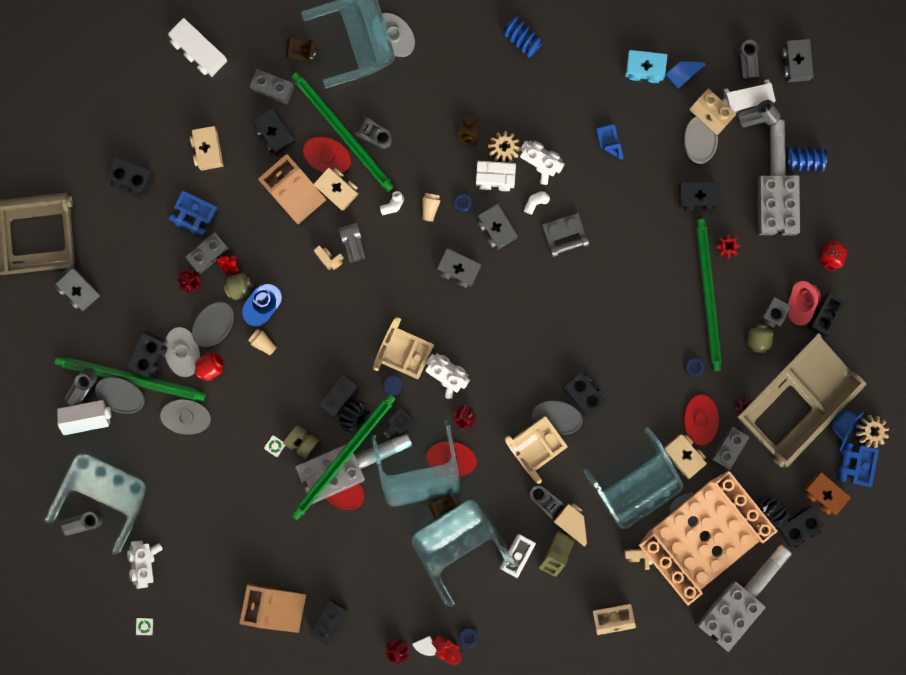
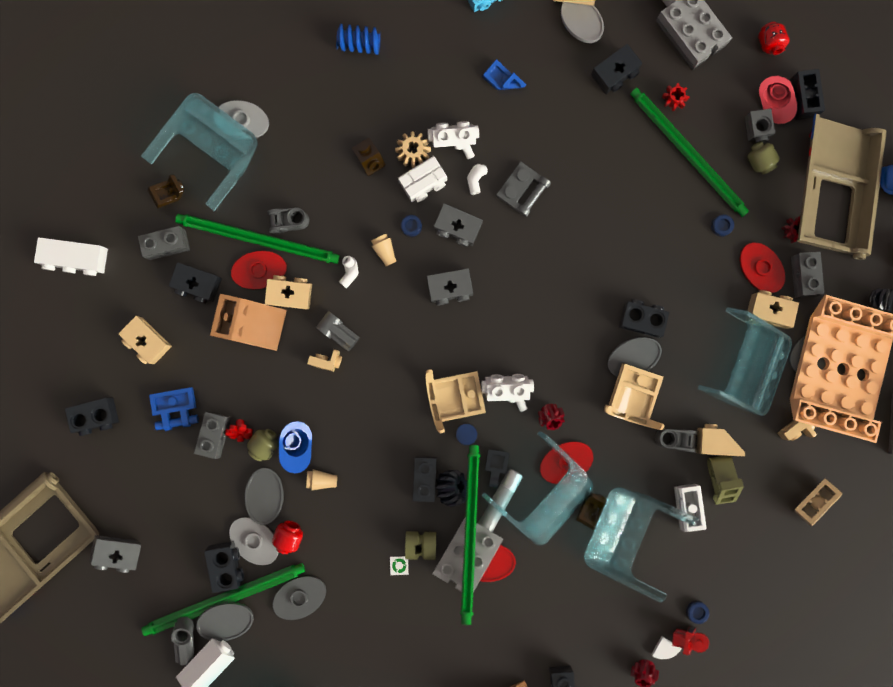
camera: 30 degrees left, 0 degrees up
dark red gear [177,268,201,294] -> none

